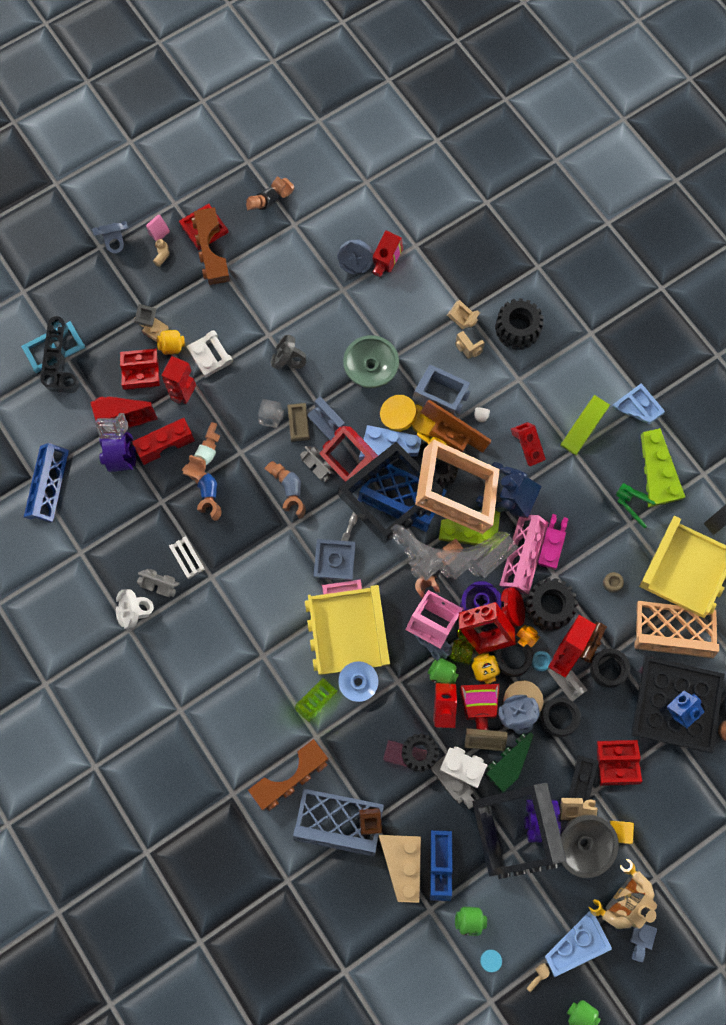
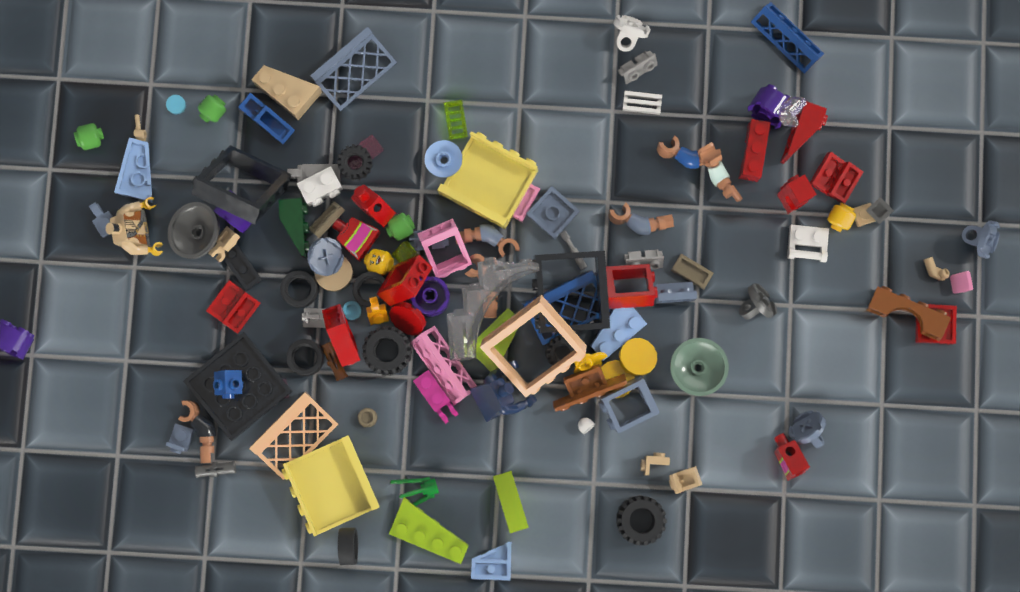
camera: 125 degrees right, 10 degrees up
medium azure window [21,321,85,373] -> none
black beam [40,316,79,393] -> none
nougat piece [246,176,294,211] -> none
dark orange arch [248,739,329,811] -> none
clear brick [258,399,284,428] -> none
reddish brown slope [359,808,382,835] -> none
red bracket [511,422,546,466] -> none
yellow slope [610,821,634,844] -> none
none -> piece [456,224,520,257]

